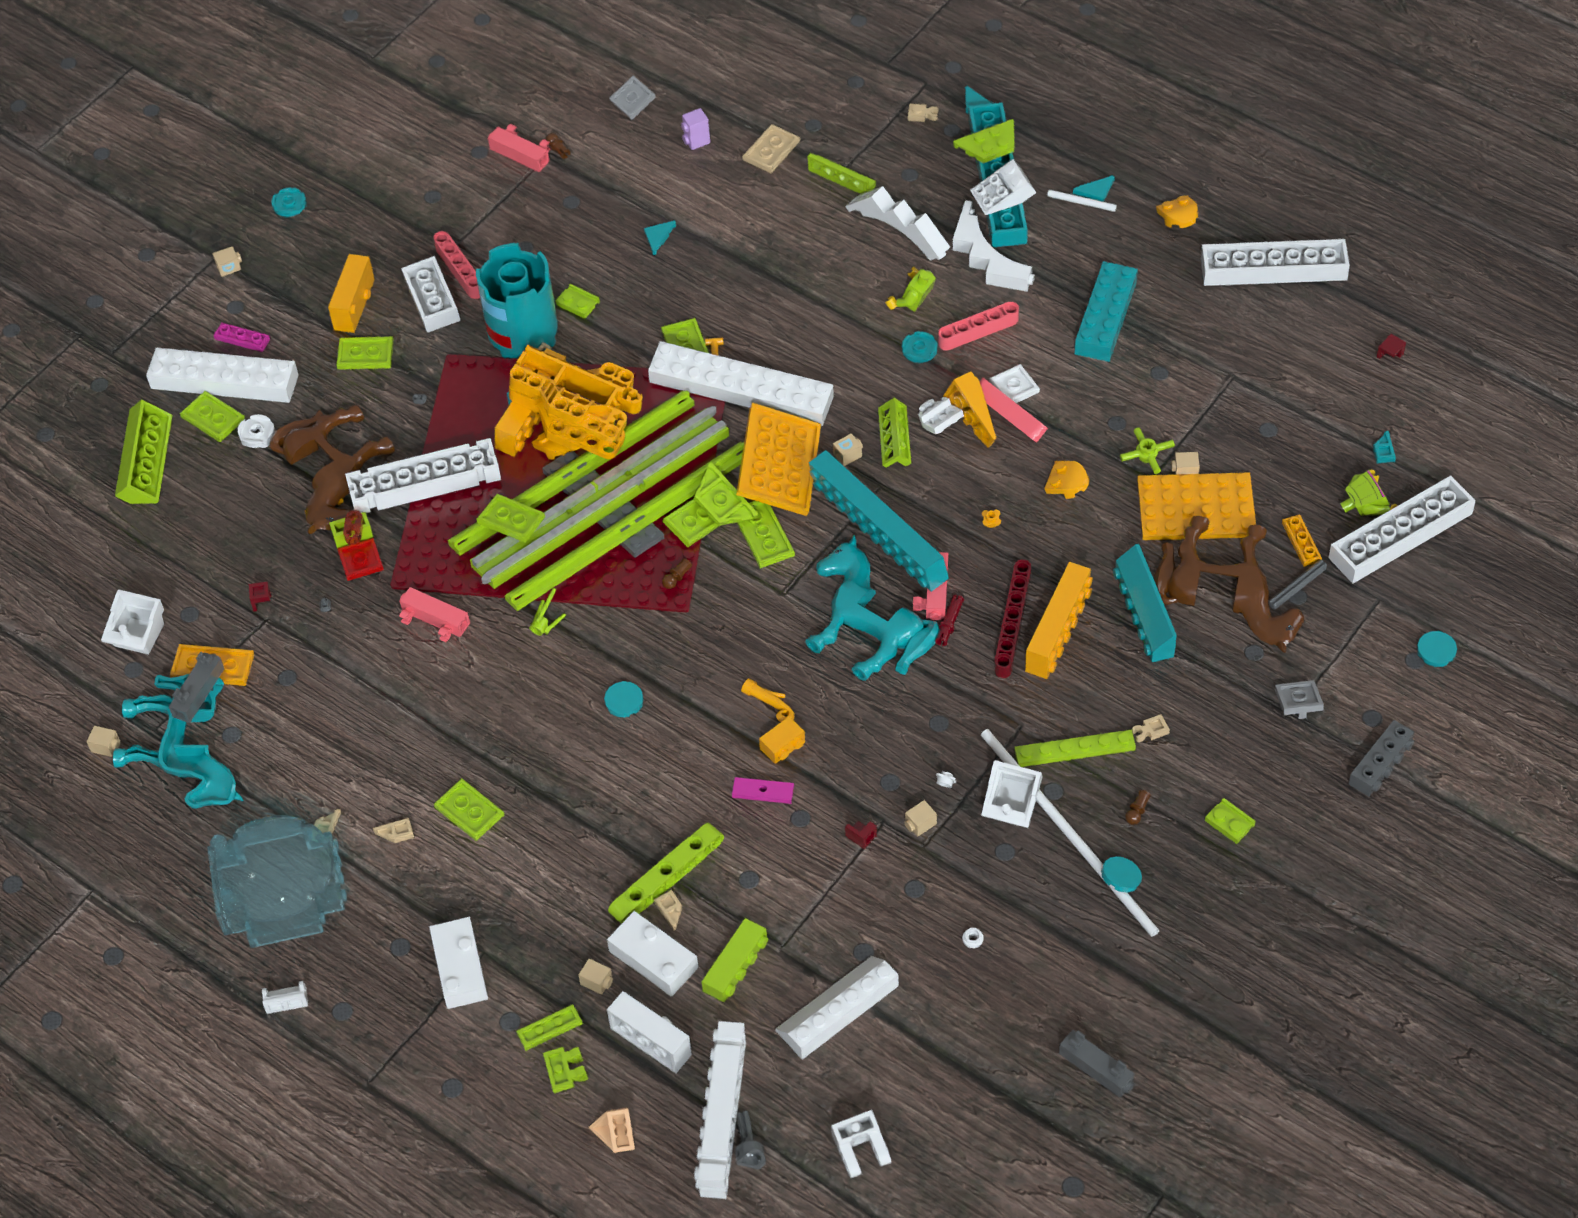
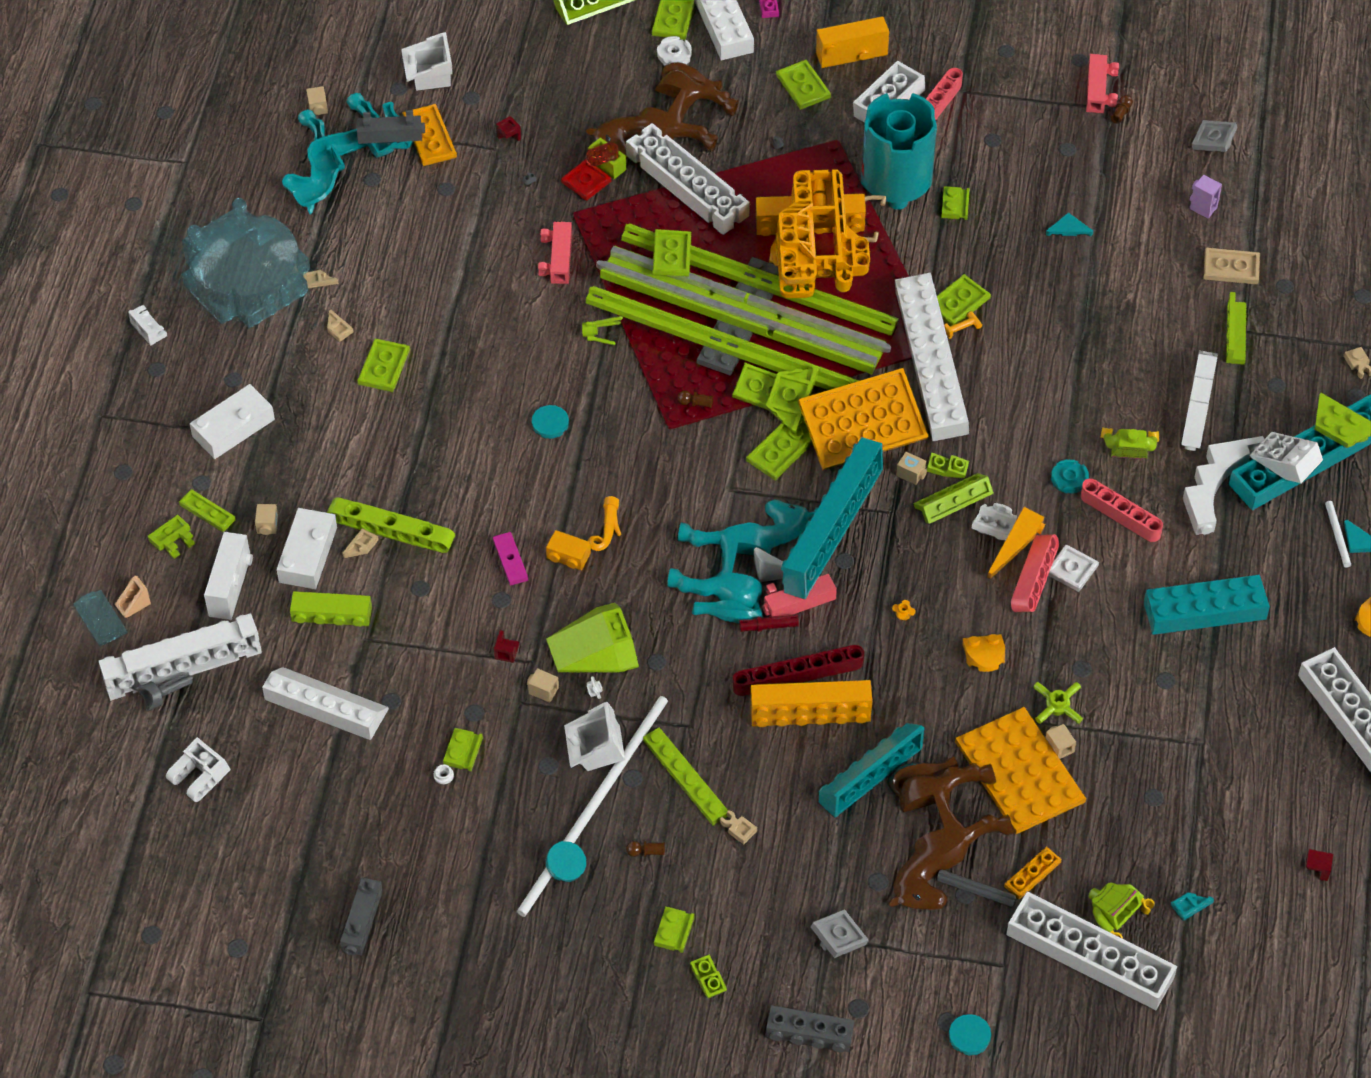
camera: 60 degrees right, 0 degrees up
none -> clear light blue piece [73,590,128,647]
none -> lime plate [443,728,483,771]
none -> lime wedge [546,602,639,672]
none -> lime slope [690,954,727,998]
none -> white slope [754,547,783,582]
none -> lime slope [926,453,969,478]

